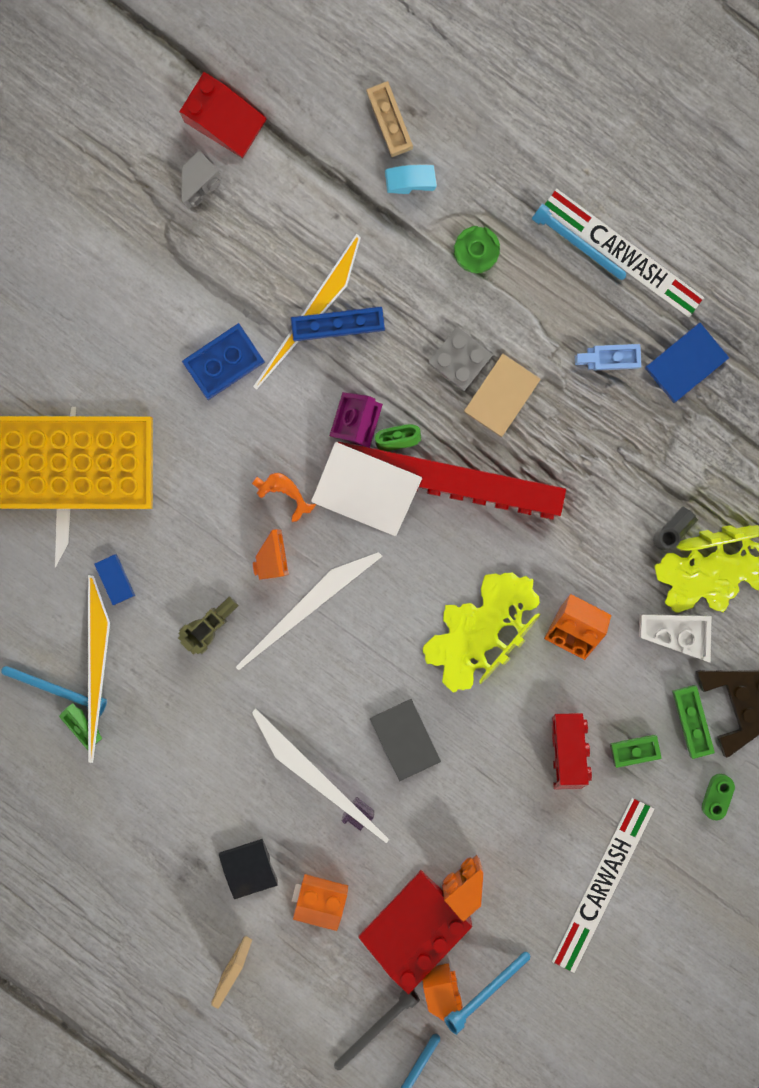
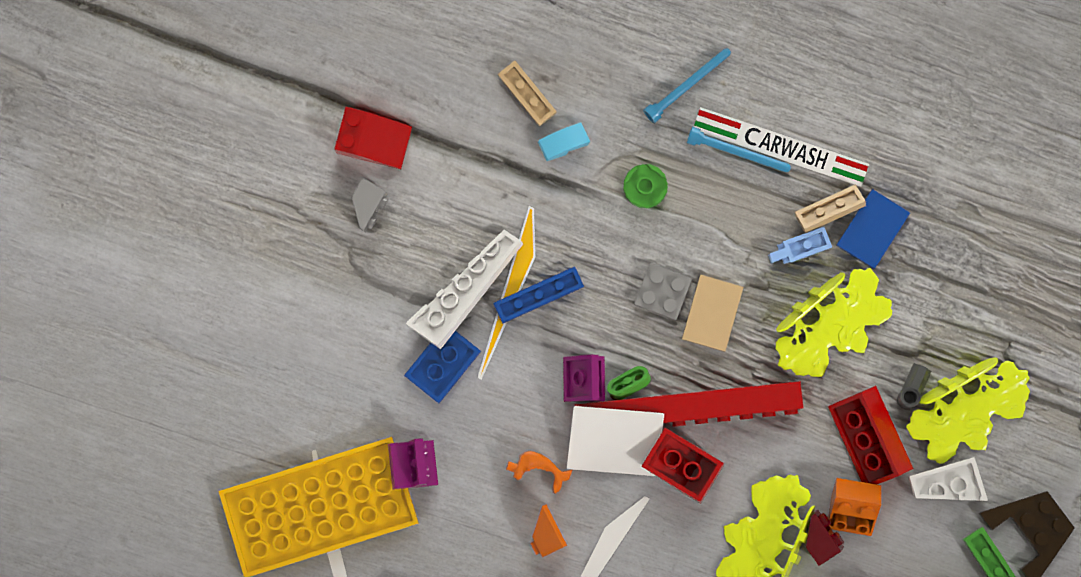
camera: 15 degrees left, 5 degrees down
none -> magenta bracket [388,438,438,490]
none -> white wing [406,230,523,349]
none -> red slope [641,428,724,504]
none -> dark azure piece [643,48,731,124]
none -> neon yellow plant [775,268,892,377]
none -> tan plate [795,184,866,233]
none -> dark red slope [806,510,844,566]
none -> red slope [828,386,914,485]

